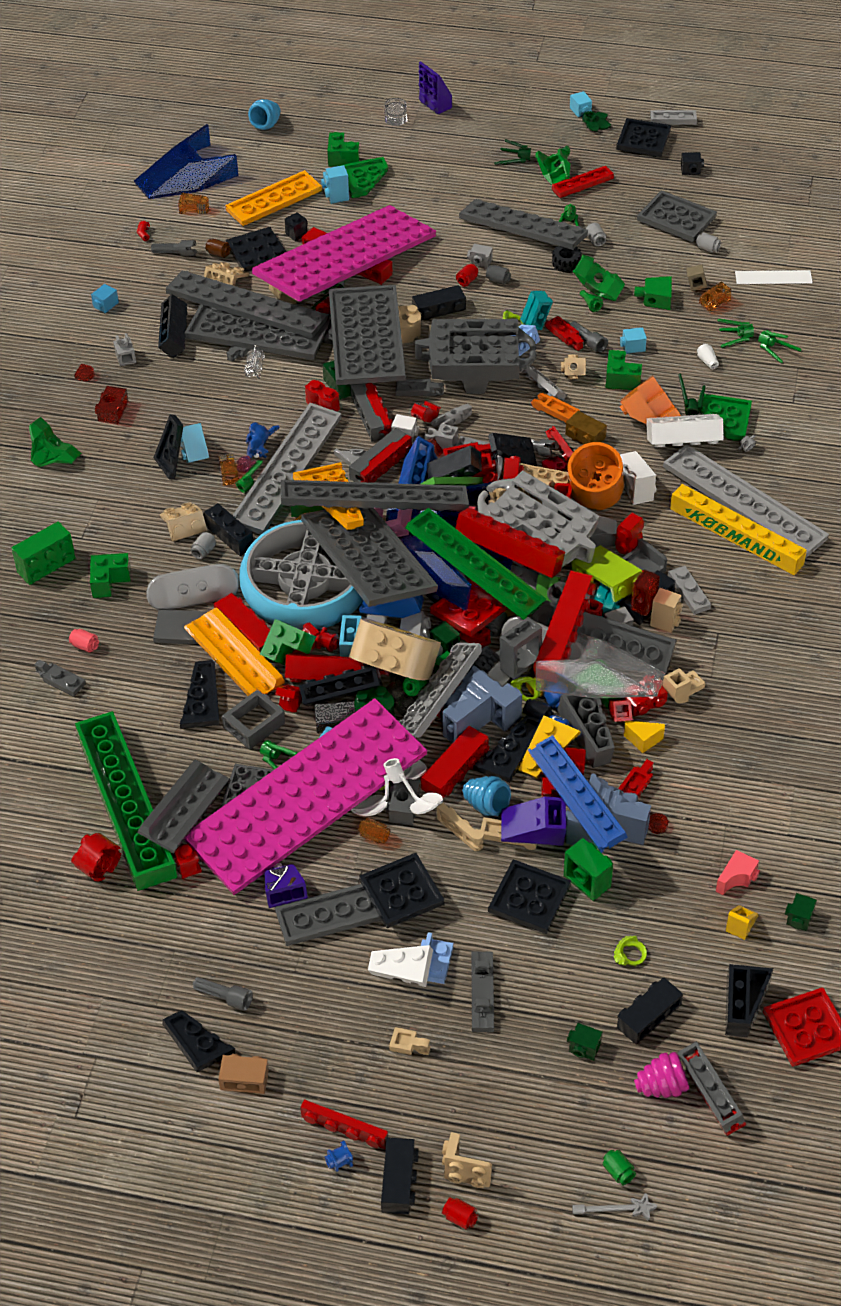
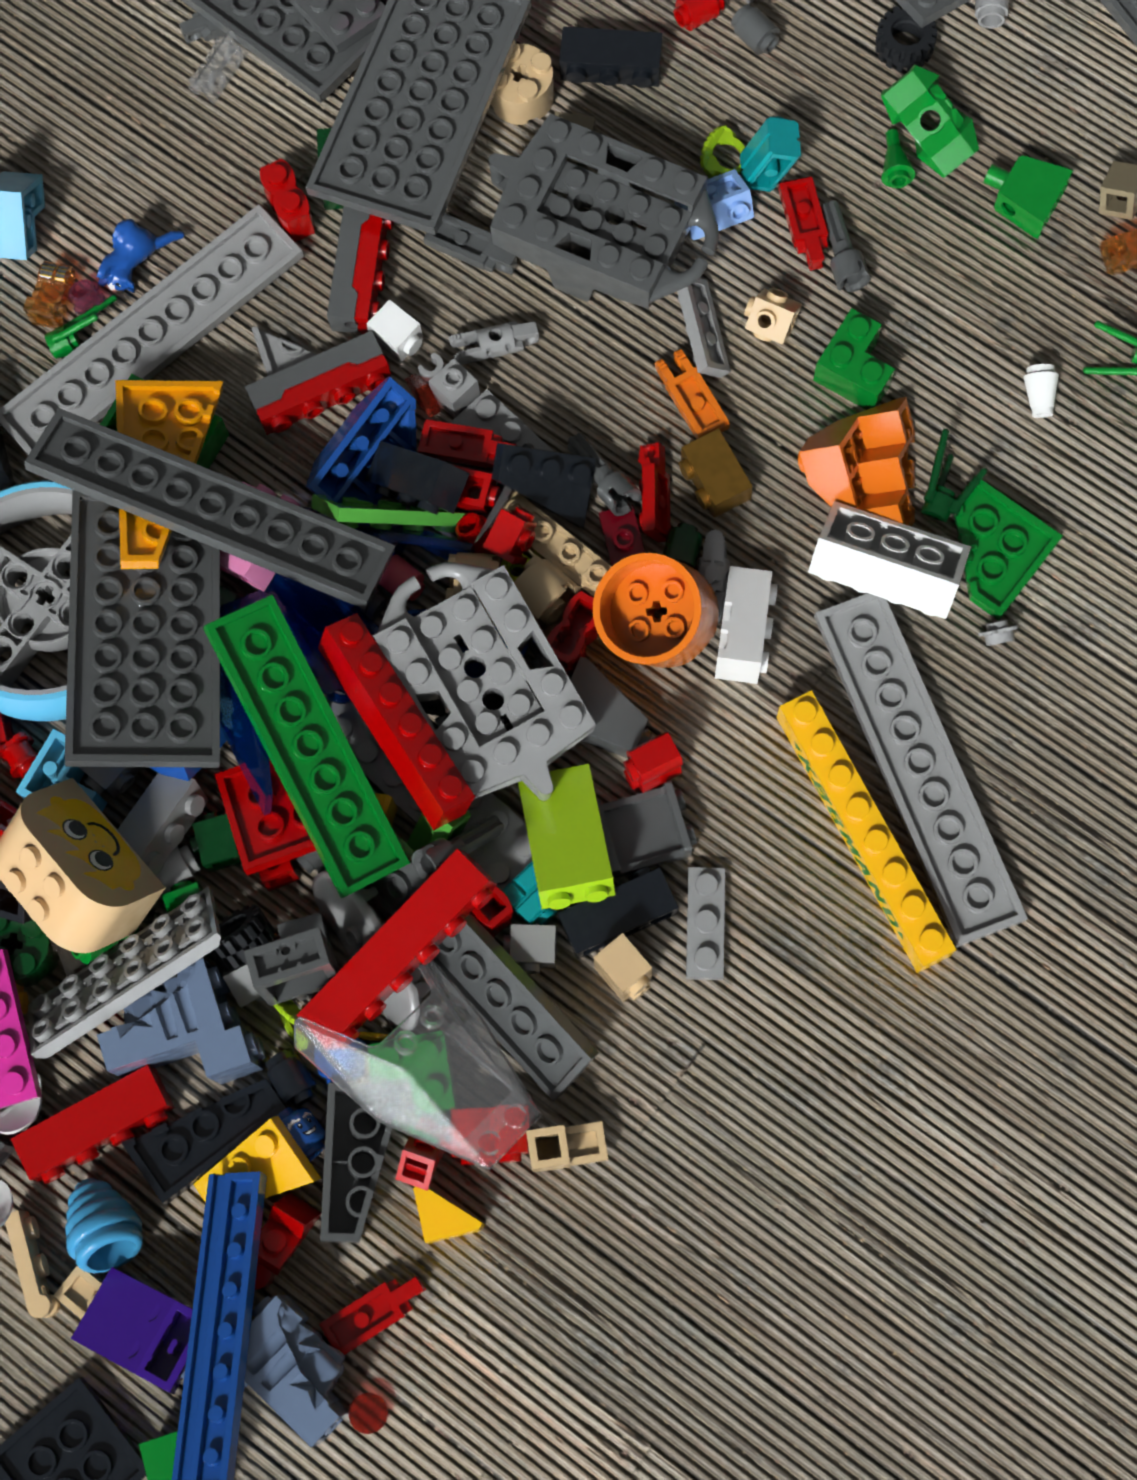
camera: 30 degrees right, 25 degrees up
red leg [411,401,441,423] -> none
medium azure brick [620,327,647,354] -> none
clear red brick [631,570,660,616] -> none

